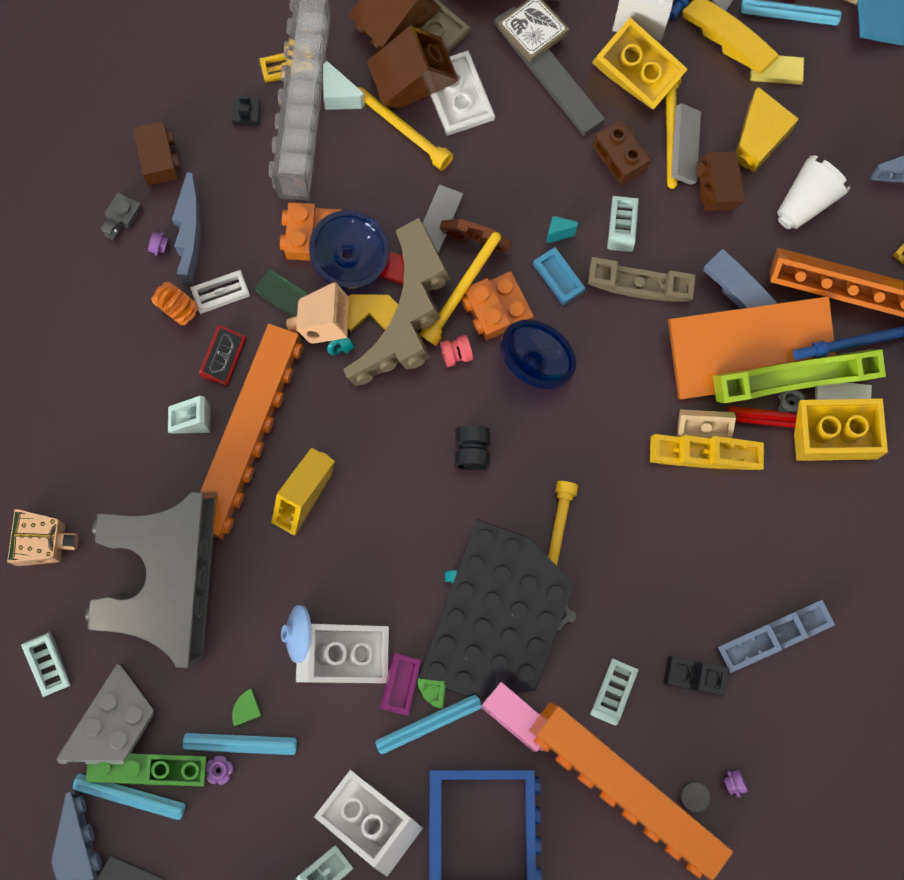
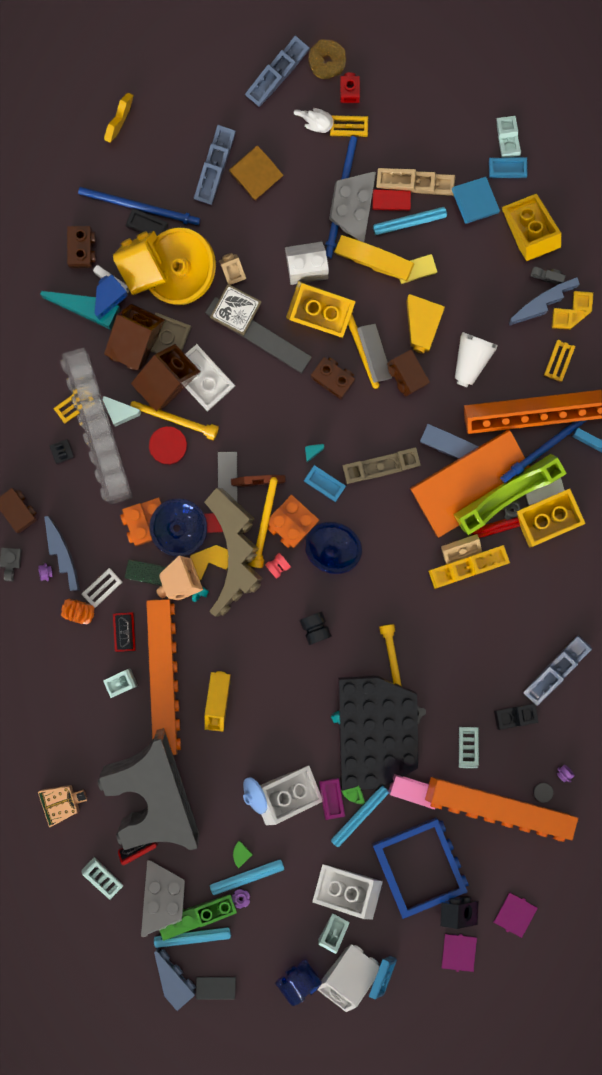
camera: 20 degrees left, 10 degrees up
light aqua slope [607,196,639,252] -> none
none -> slope [118,842,158,866]
none -> red tile [149,426,187,465]

